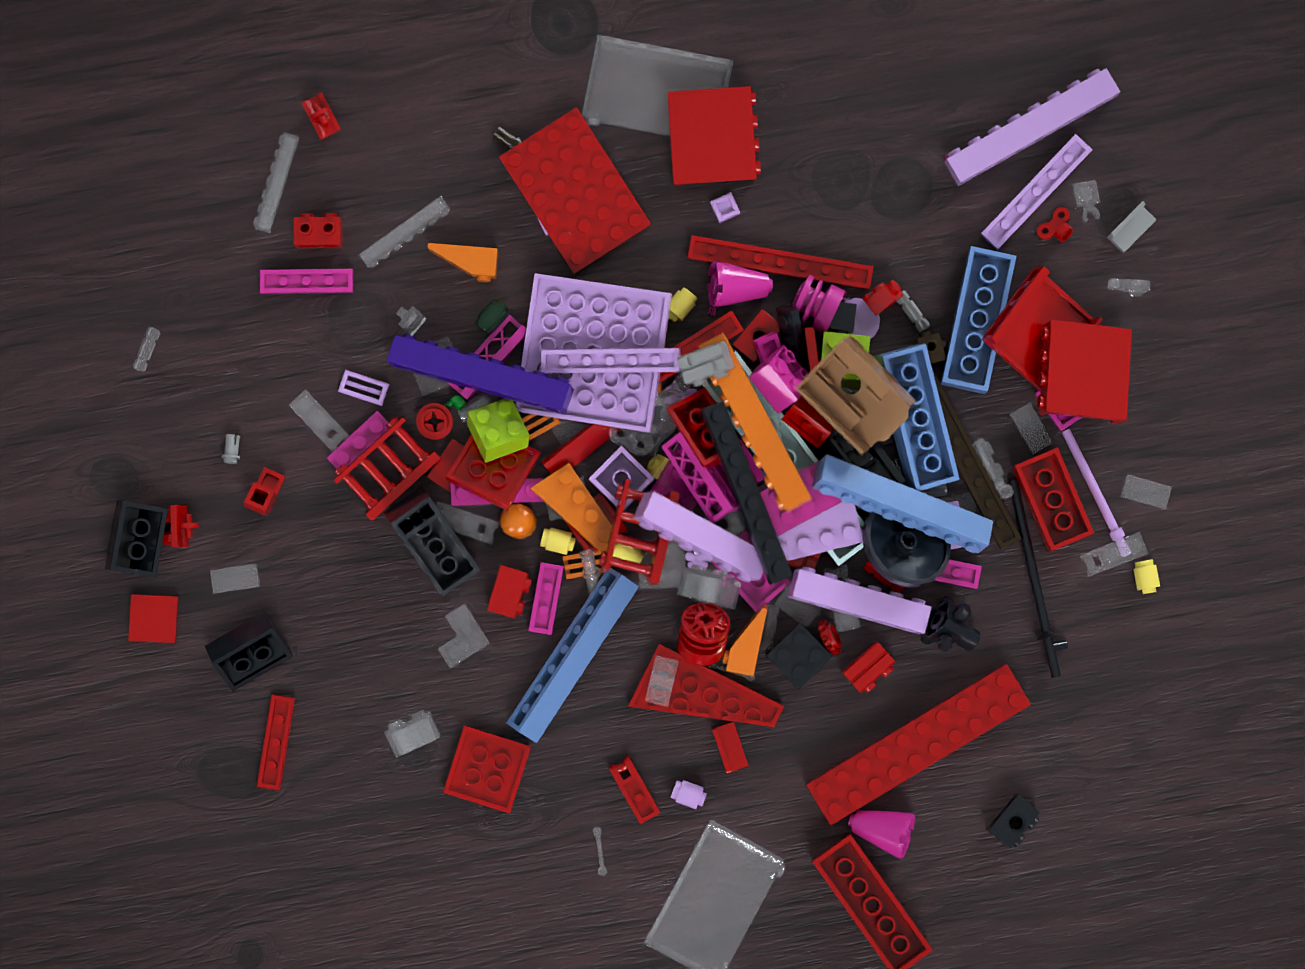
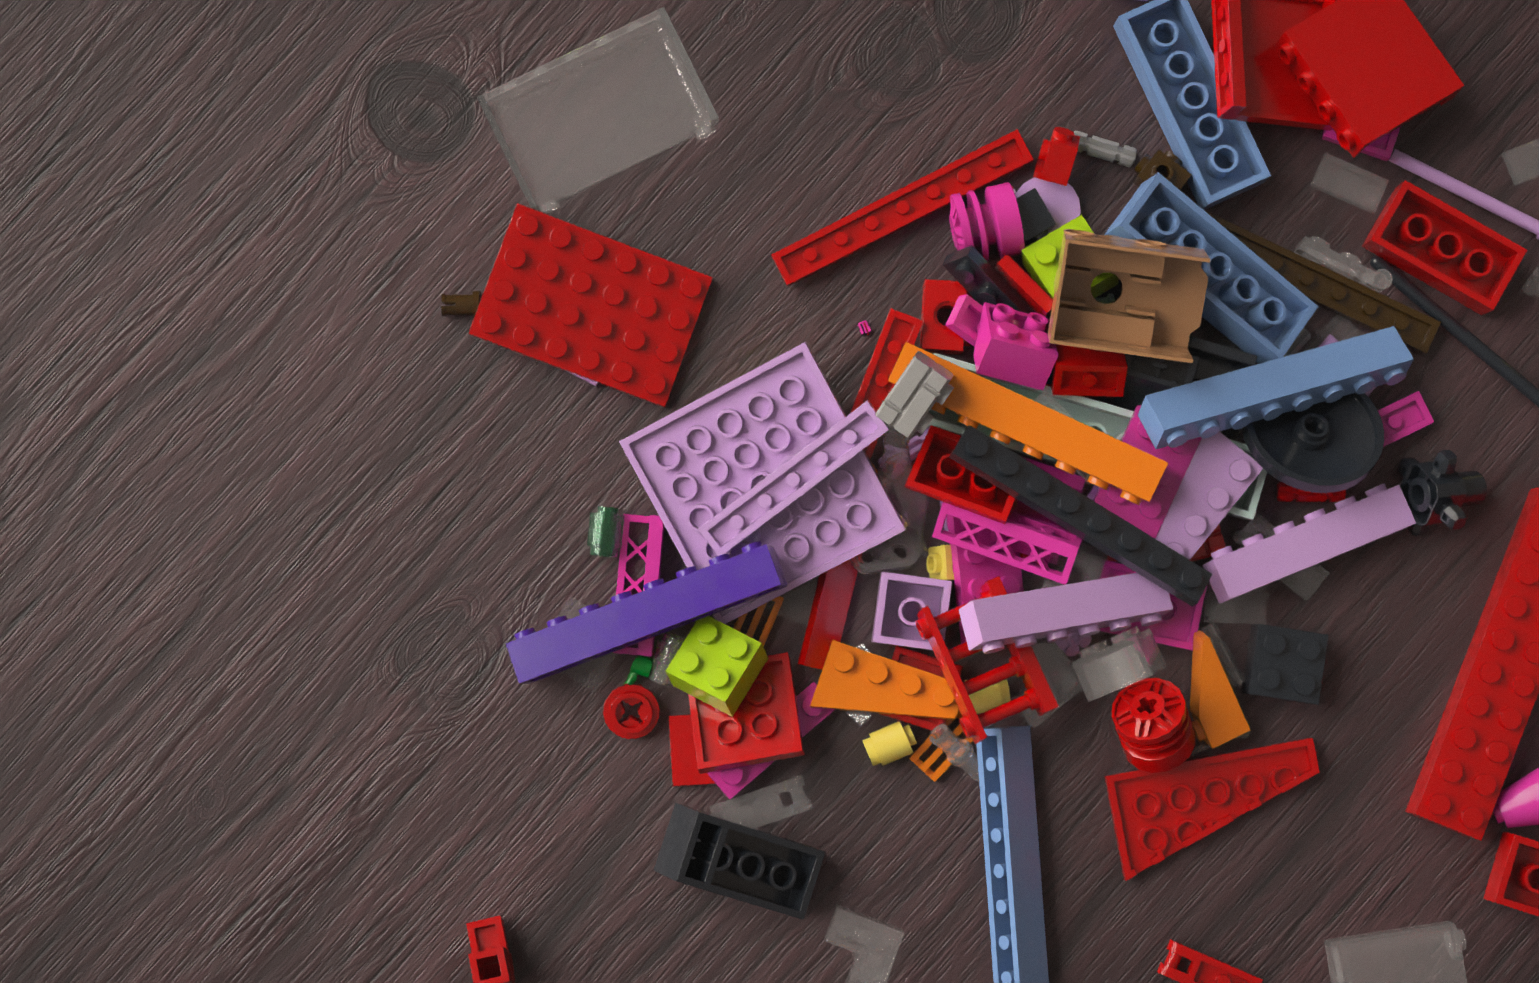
camera: 35 degrees left, 0 degrees up
clear axle [133,327,160,372] -> none
light grey pin [221,434,240,464] -> none
clear piece [253,132,299,234] -> none
dark pink plate [260,269,353,294] -> none
clear plate [289,389,350,452] -> none
red brick [294,213,343,248] -> none
red hips [301,92,341,140] -> none
dark pink plate [327,411,388,469] -> none
red fence [333,416,441,521] -> none
lavender tile [338,370,390,406] -> none
clear piece [359,196,450,268] -> none
clear tile [396,306,427,336] -> none
orange slope [428,243,498,282] -> none
red brick [487,565,532,619] -> none
orange hair [499,503,537,539] -> none
dark pink plate [529,562,564,635] -> none
clear brick [645,655,679,707] -> none
red panel [667,86,761,186] -> none
light yellow brick [669,287,697,322] -> none
lavender brick [671,780,707,809] -> none
dark pink cone [707,261,773,307] -> none
lavender tile [710,192,740,223] -> none
red panel [712,722,749,774] -> none
red gear [818,619,842,655] -> none
red brick [841,641,895,693] -> none

